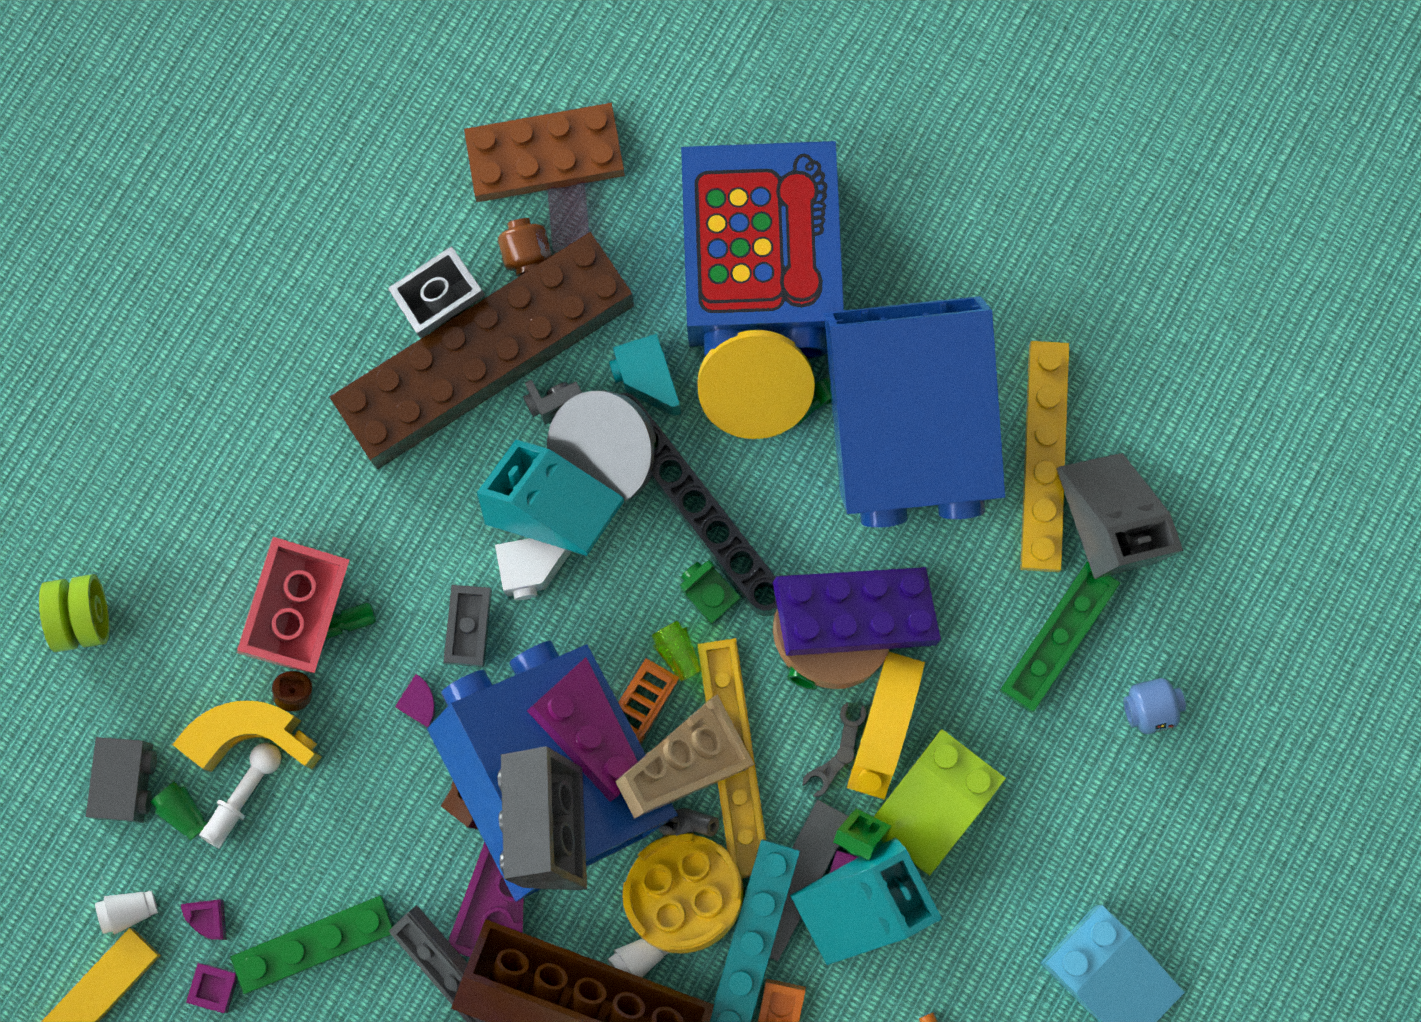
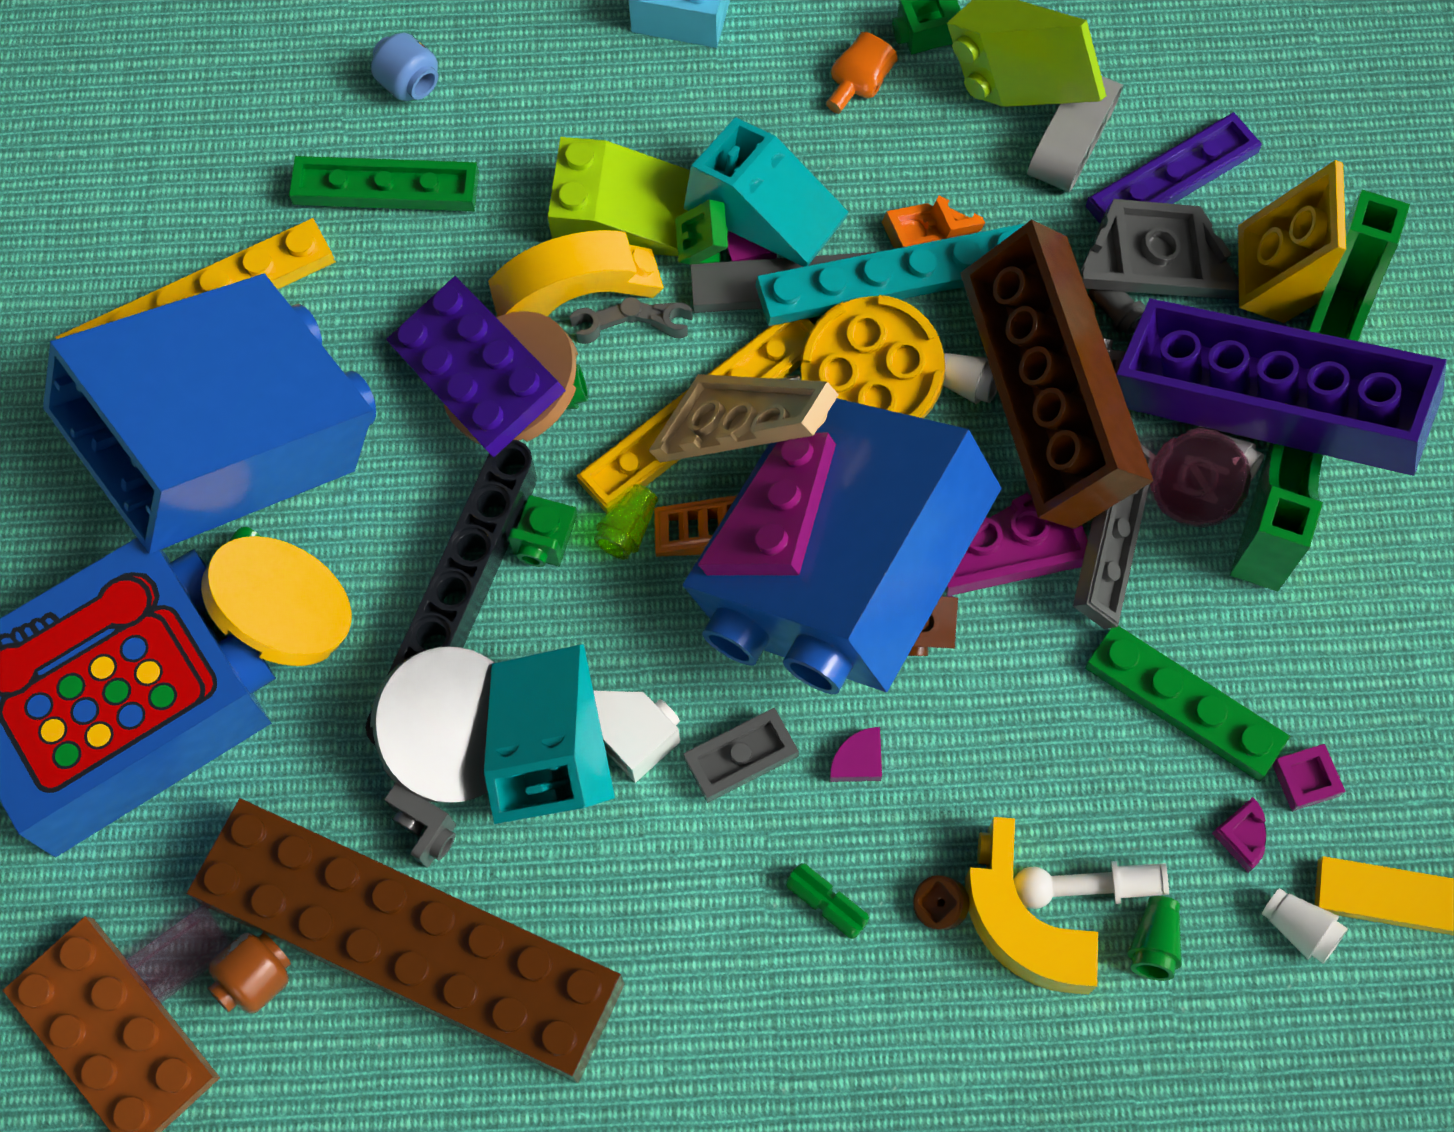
camera: 125 degrees left, 10 degrees down
dark grey brick [86,737,157,823] -> none
coral slope [236,537,349,673] -> none
dark grey slope [388,246,485,338] -> none
dark grey slope [497,746,587,890] -> none
teal slope [609,334,681,416] -> none
dark grey slope [1056,453,1183,579] -> none

